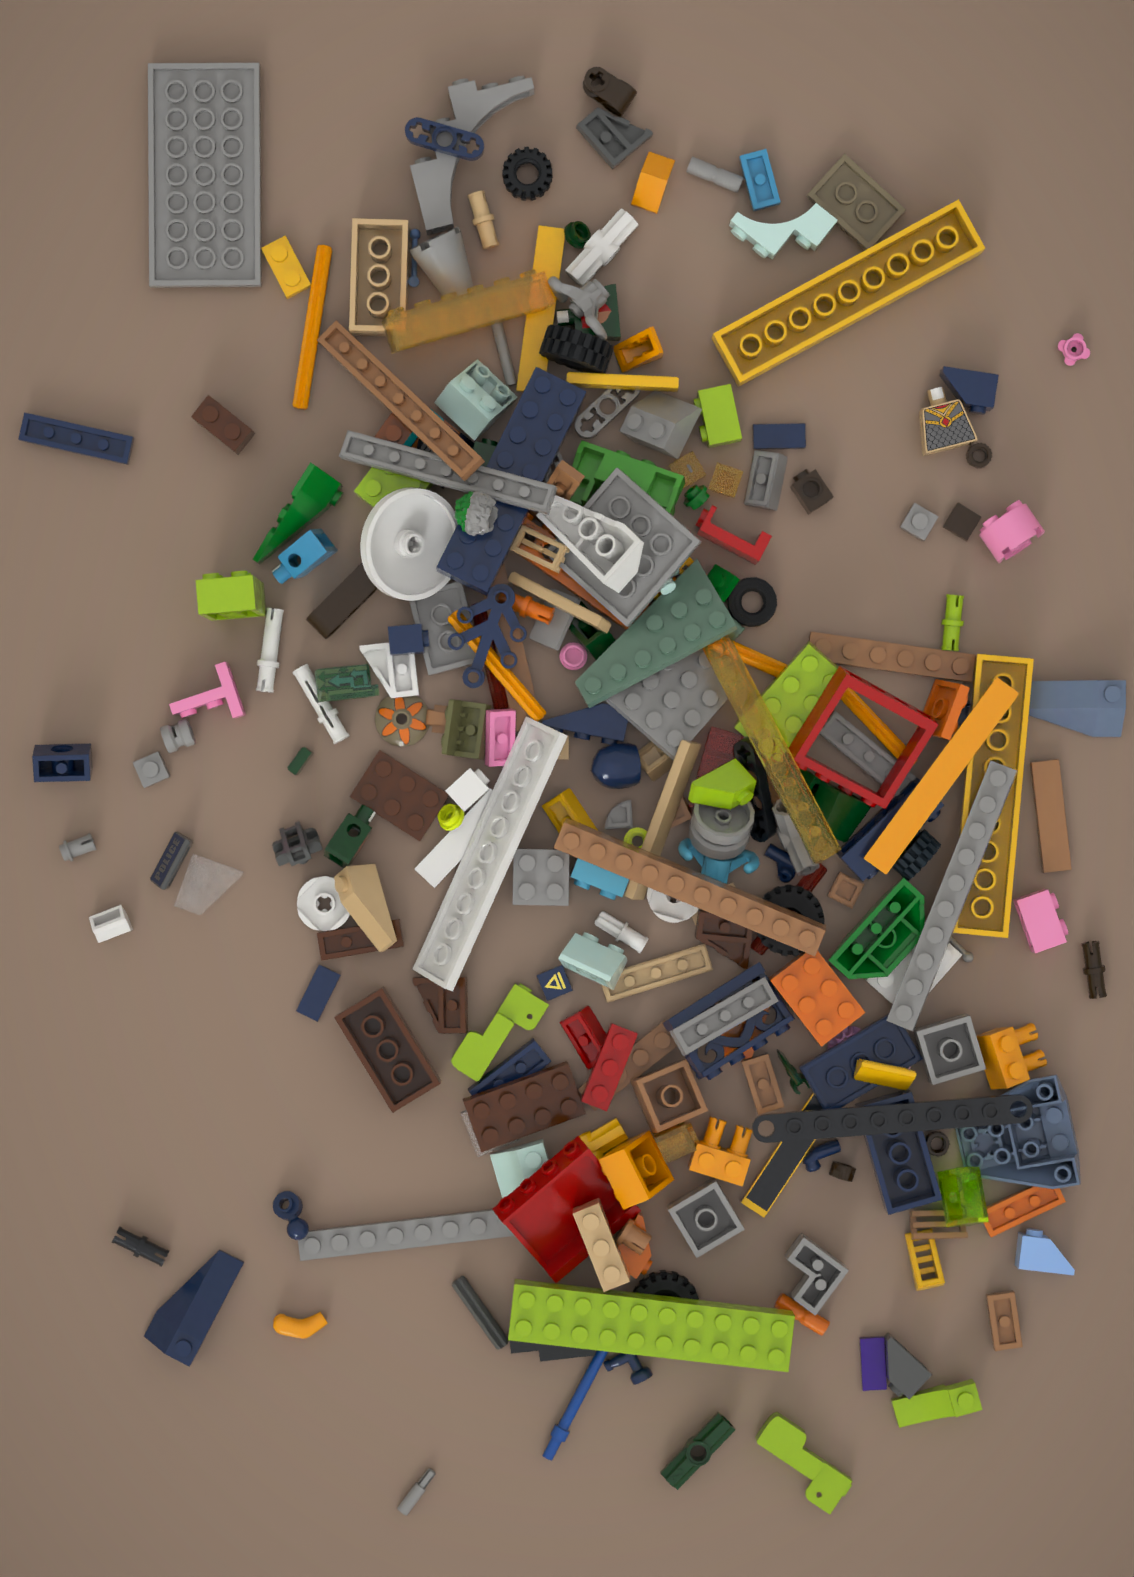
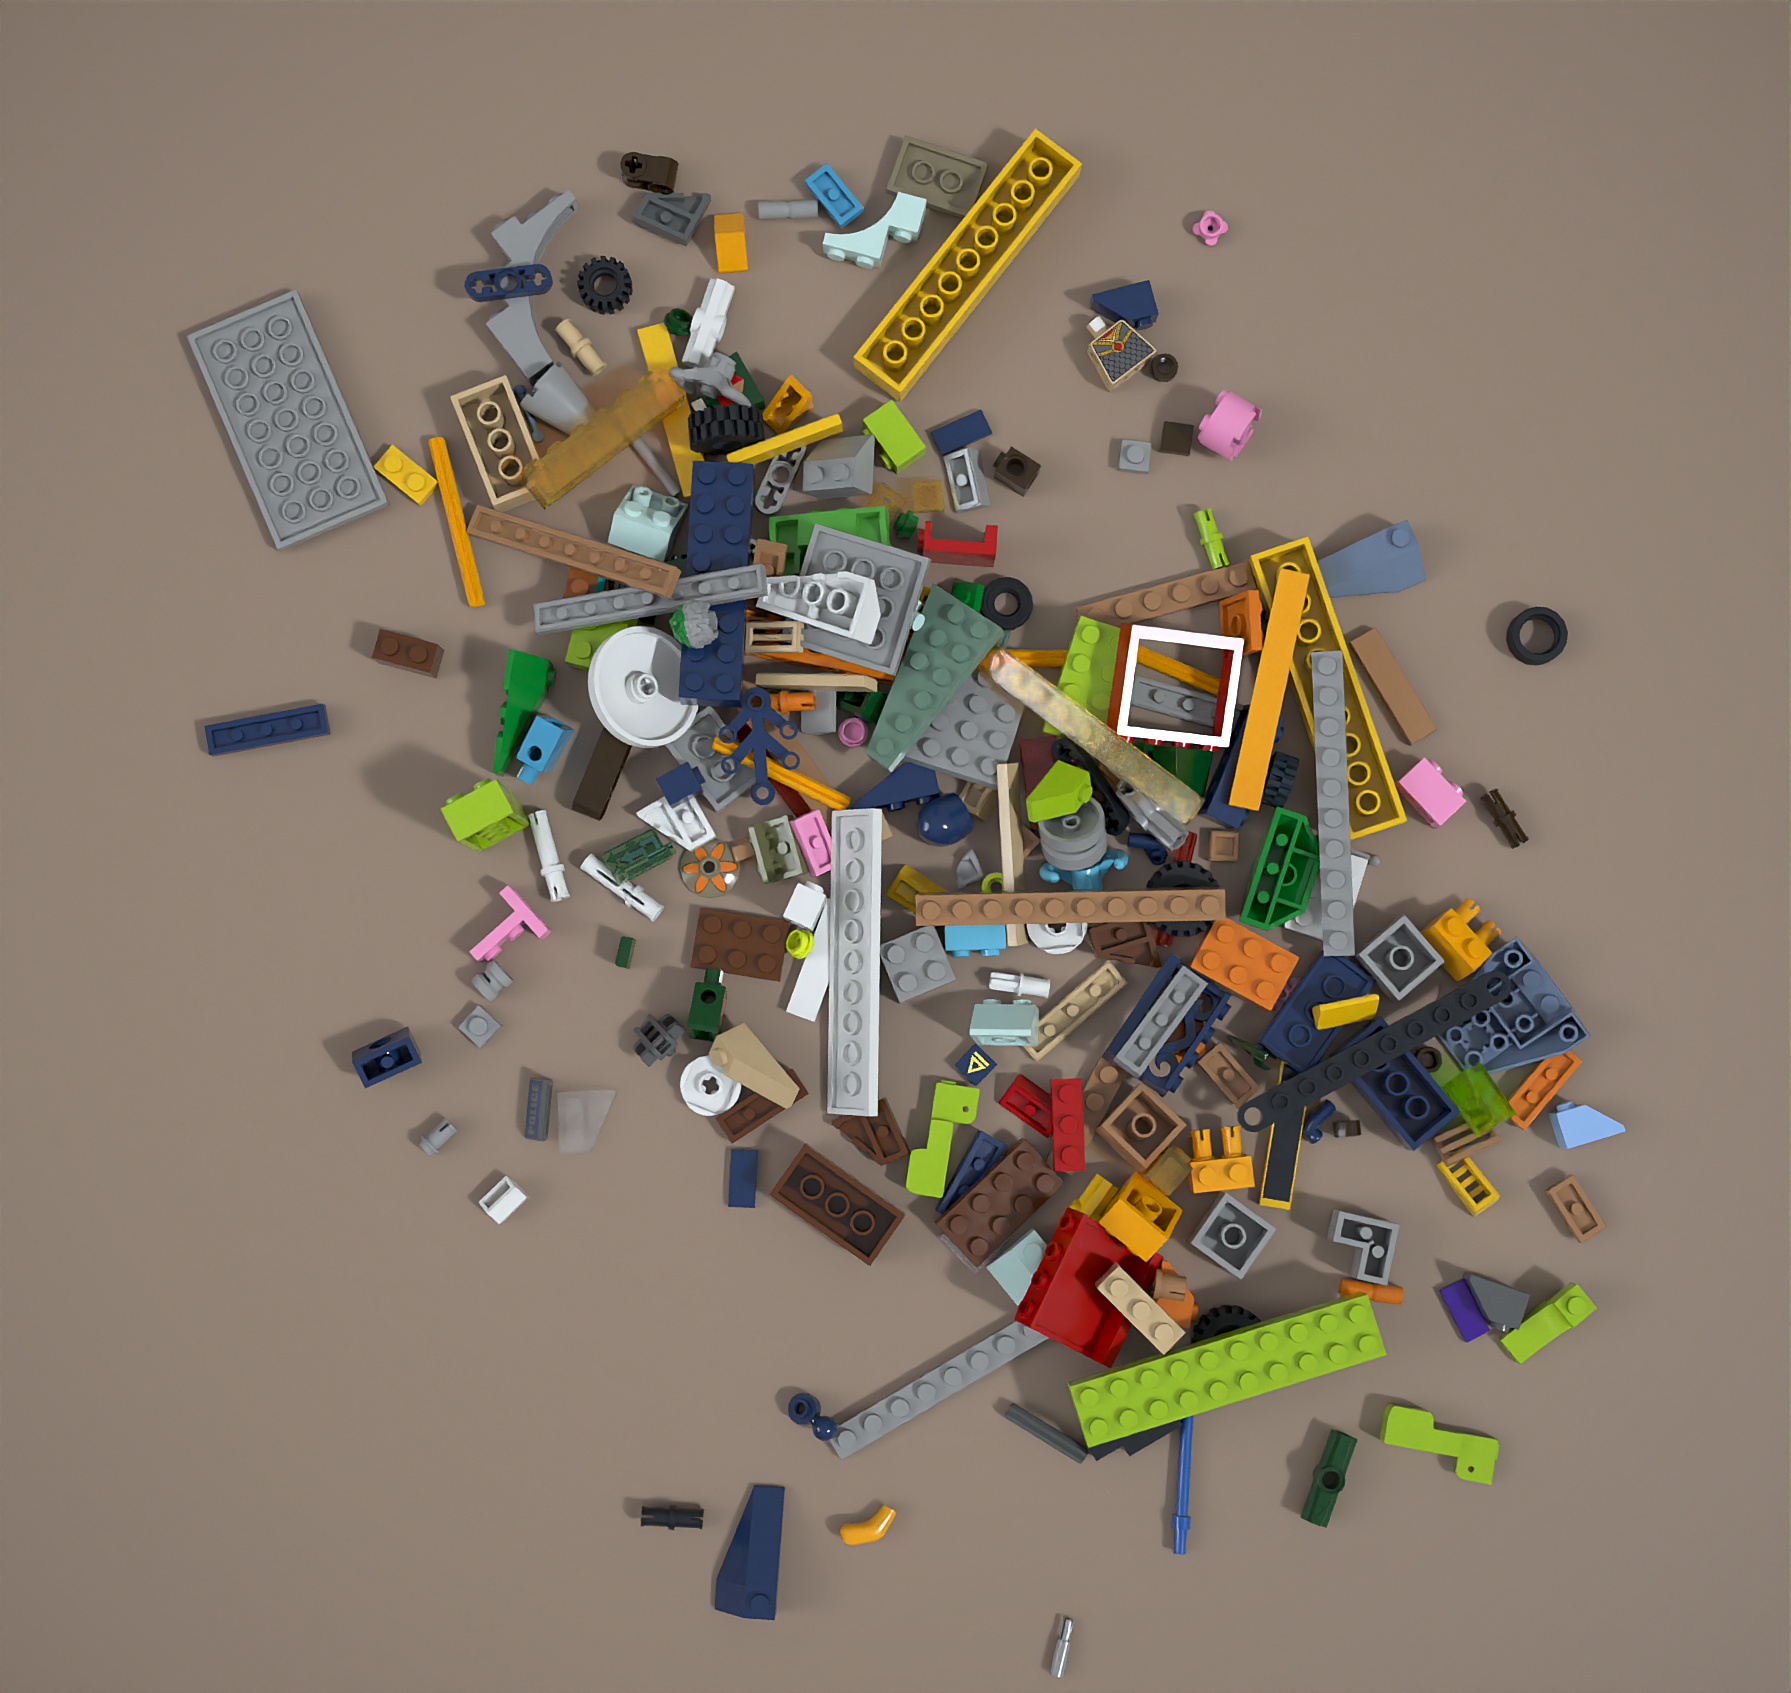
camera: 25 degrees left, 5 degrees down
dark blue piece [603,1353,653,1385] -> none

